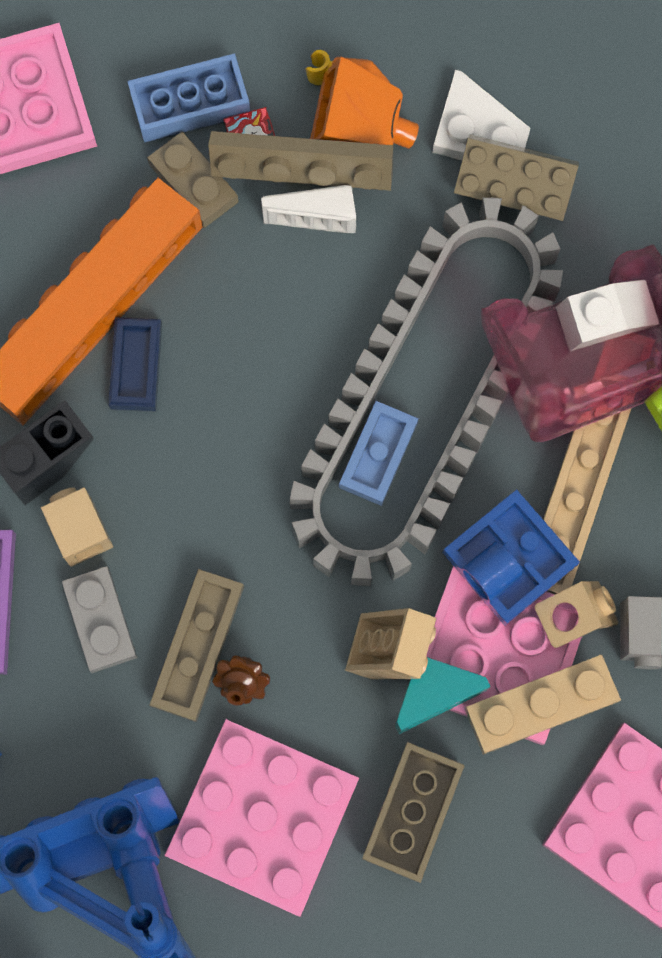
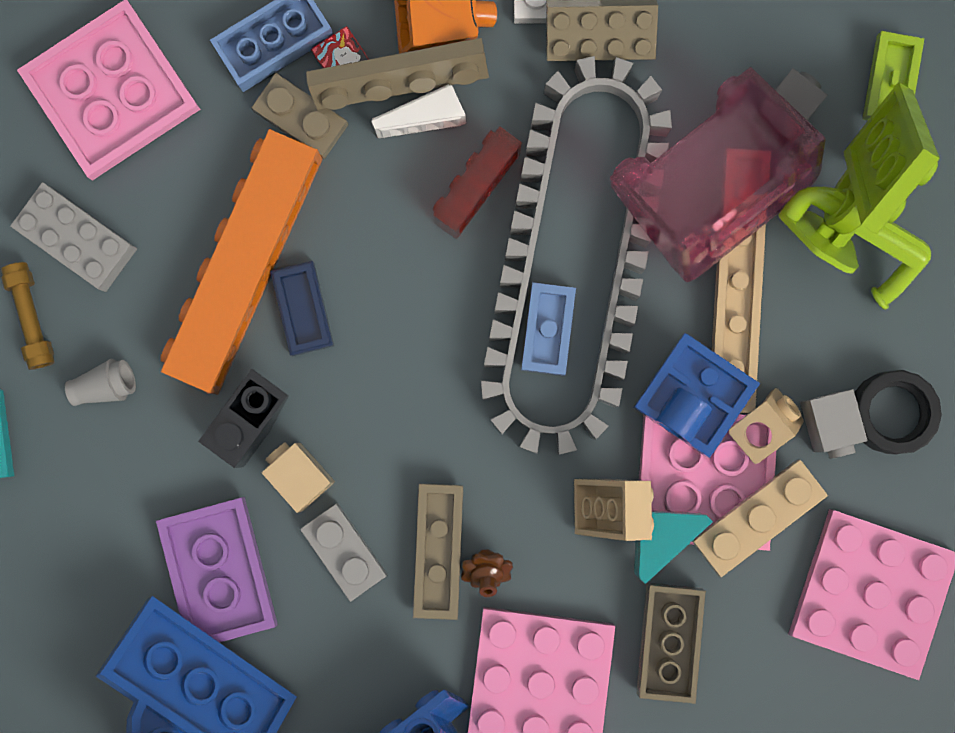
camera: 10 degrees left, 10 degrees up
white slope [556,280,659,351] -> none
none -> clear red piece [432,126,522,240]

